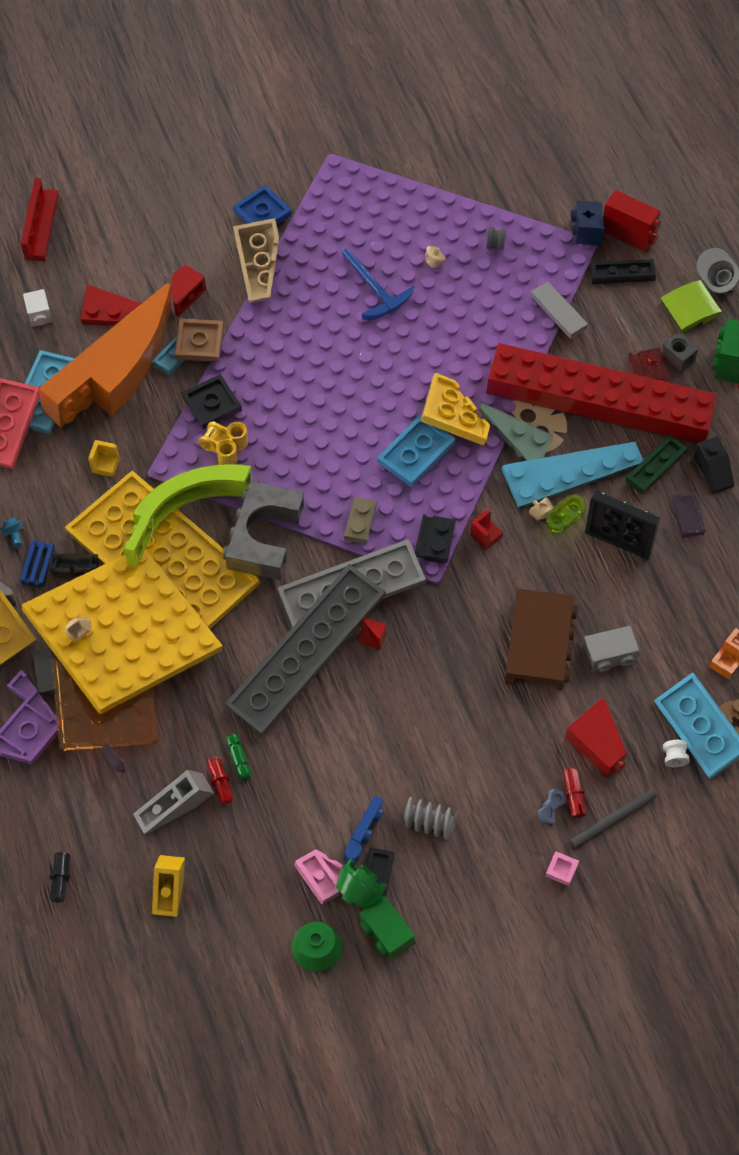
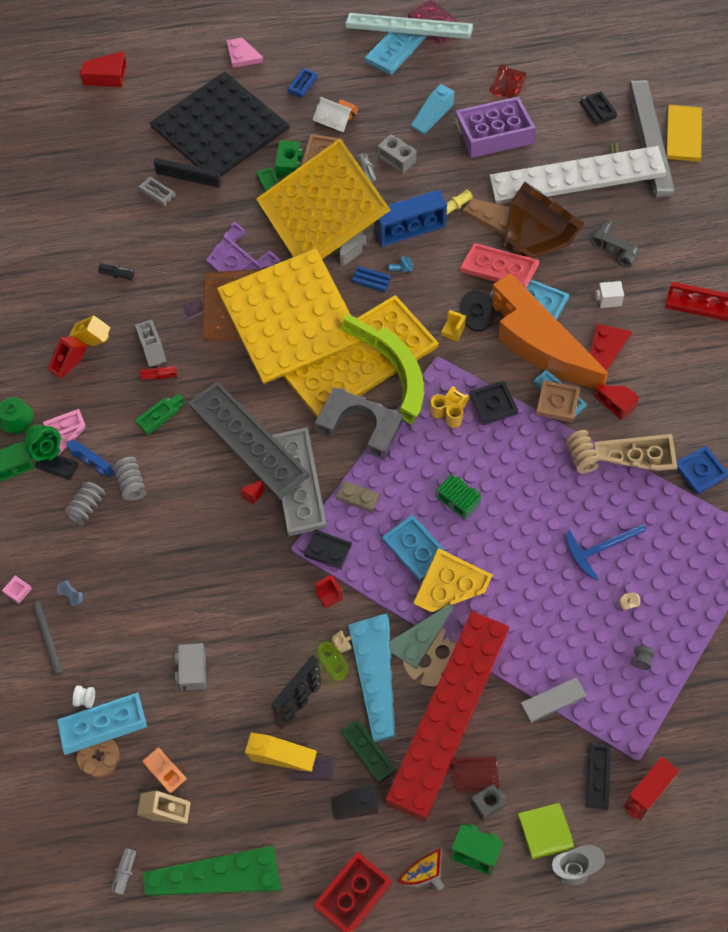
camera: 100 degrees right, 0 degrees up
black hinge [49,553,99,577] -> none
tan piece [65,618,91,641] -> none
green axle [226,734,251,780] -> none
reddish brown panel [505,588,578,690] -> none
red axle [563,768,587,819] -> none
red slope [566,698,627,777] -> none
dark blue brick [570,200,605,246] -> none
none -> red slope [47,336,87,378]
none -> light grey piece [114,457,147,501]
none -> green hinge [135,393,185,436]
none -> yellow slope [245,732,317,772]
none -> green brick [435,474,481,520]
none -> black piece [461,290,493,332]
none -> tan piece [566,430,599,474]

